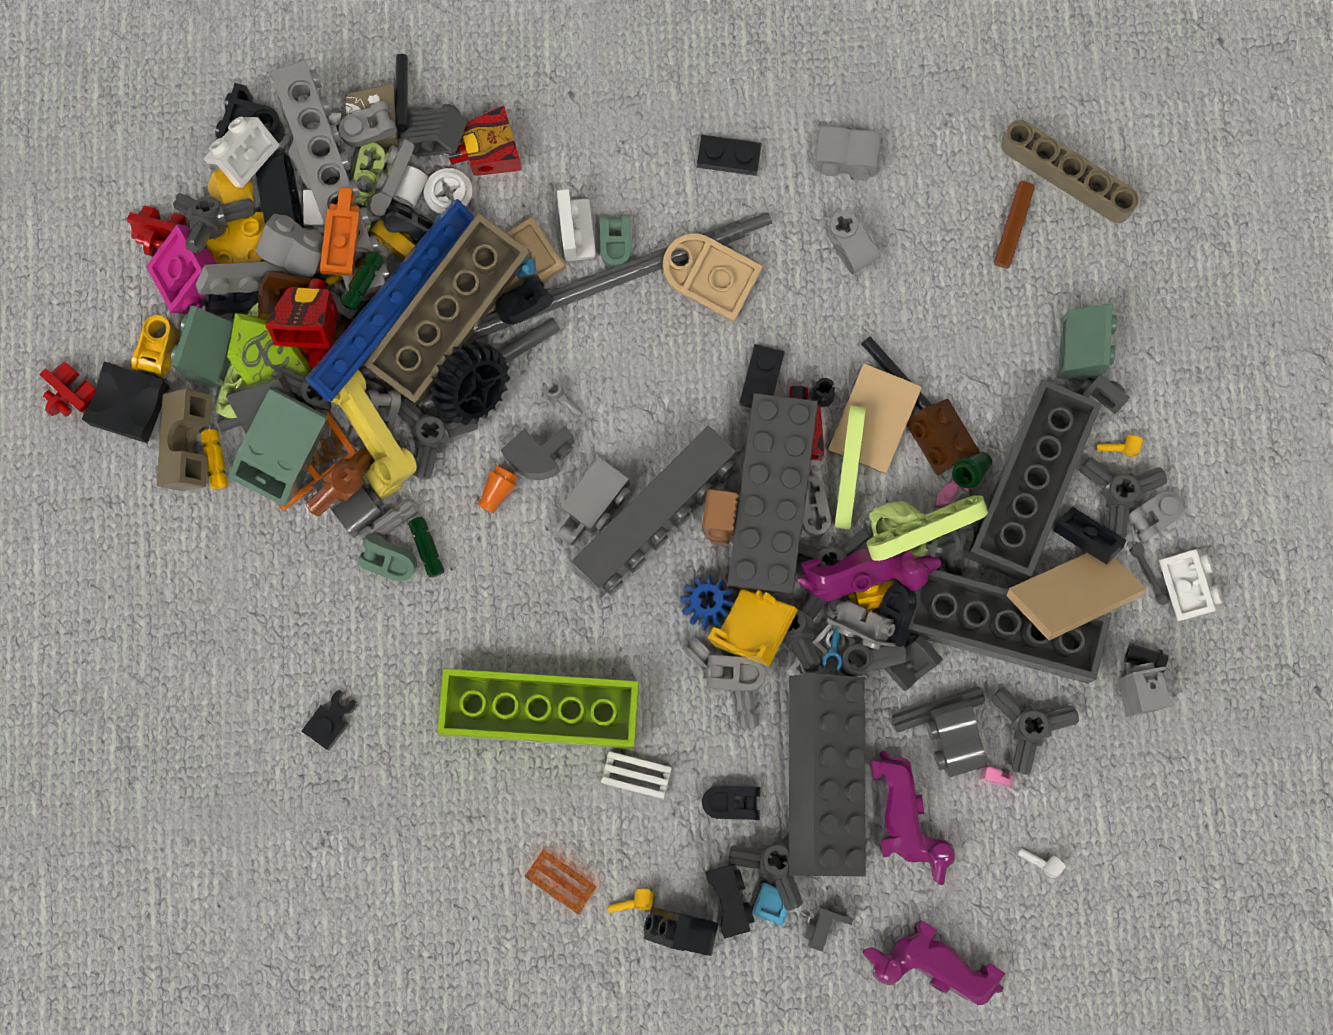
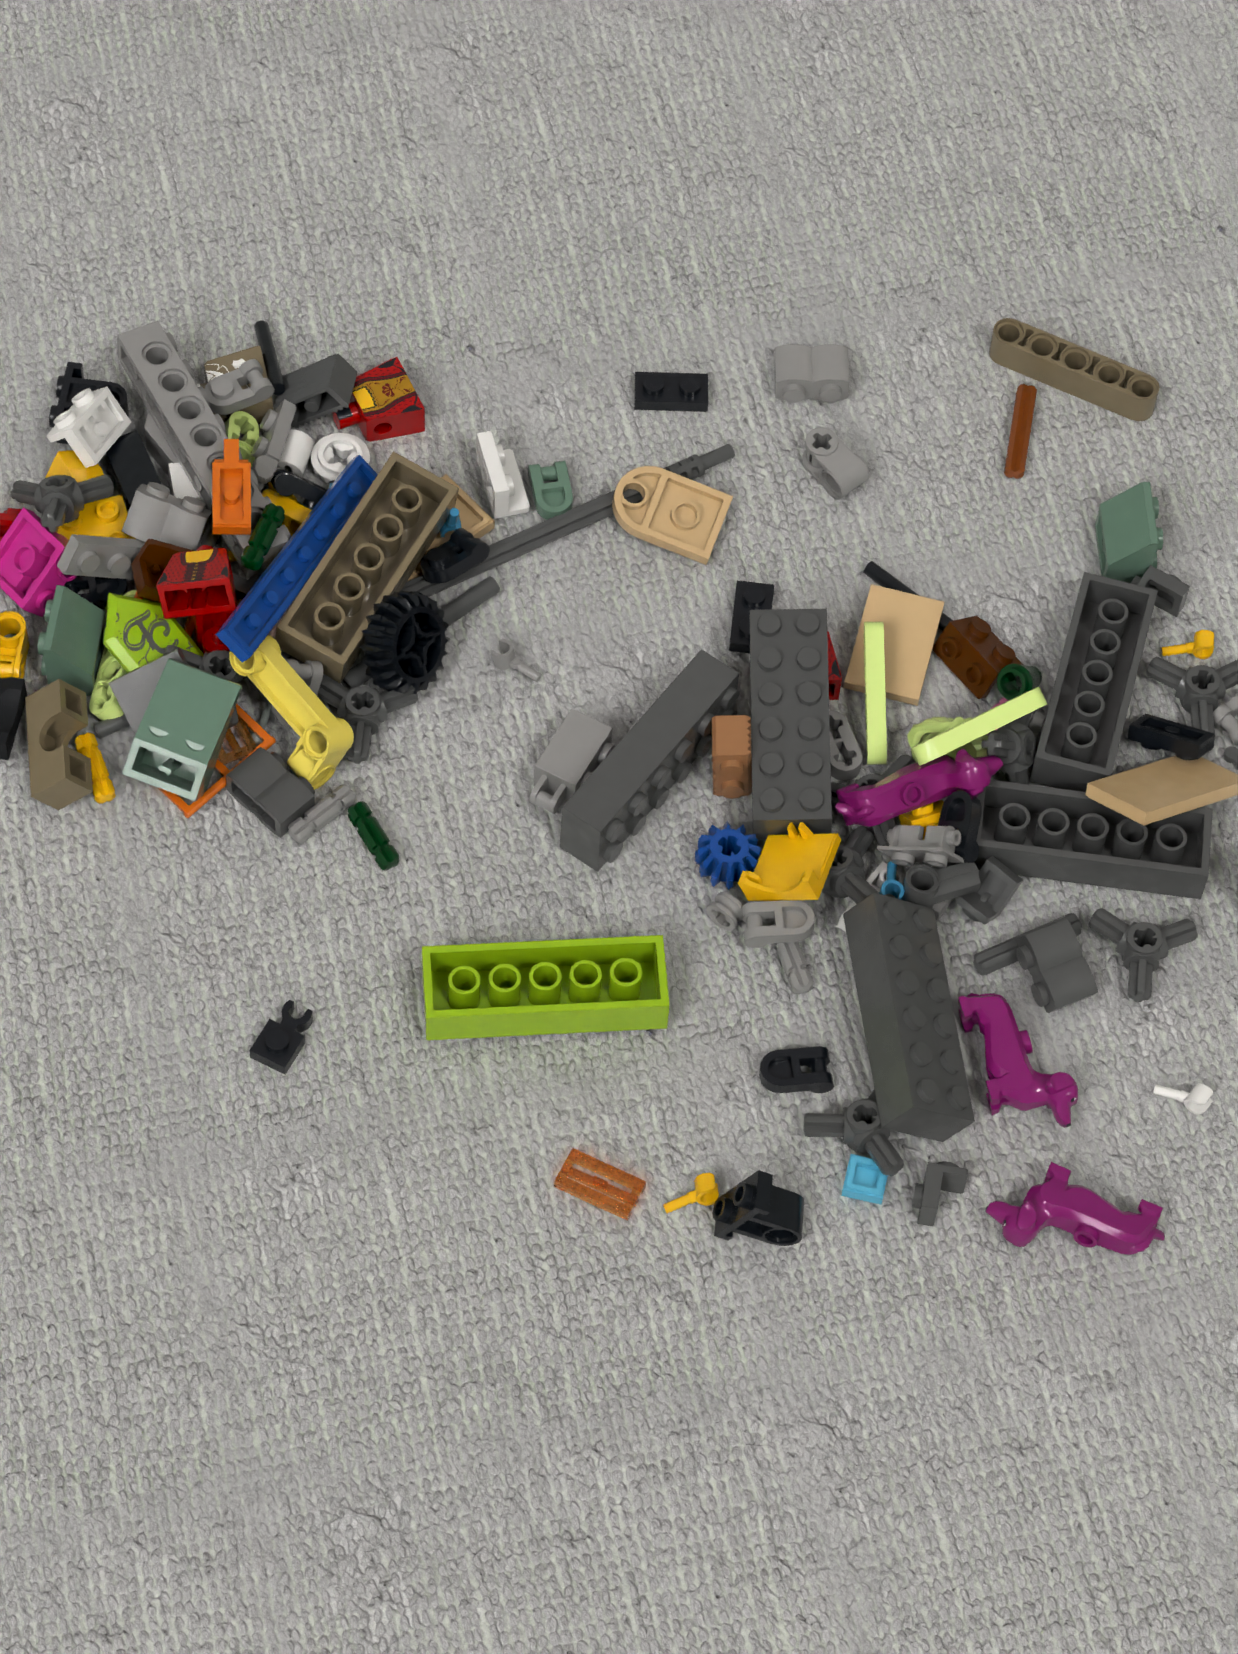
camera: 15 degrees left, 20 degrees down
dark orange bush [306,448,374,517] -> none
sand green plate [358,533,417,582] -> none
orange cone [478,465,518,514] -> none
dark grey brick [501,426,575,480] -> none
white tile [601,751,672,799] -> none
black brick [705,865,755,939] -> none
black pin [810,378,835,407] -> none
bright pink tile [980,766,1014,788] -> none

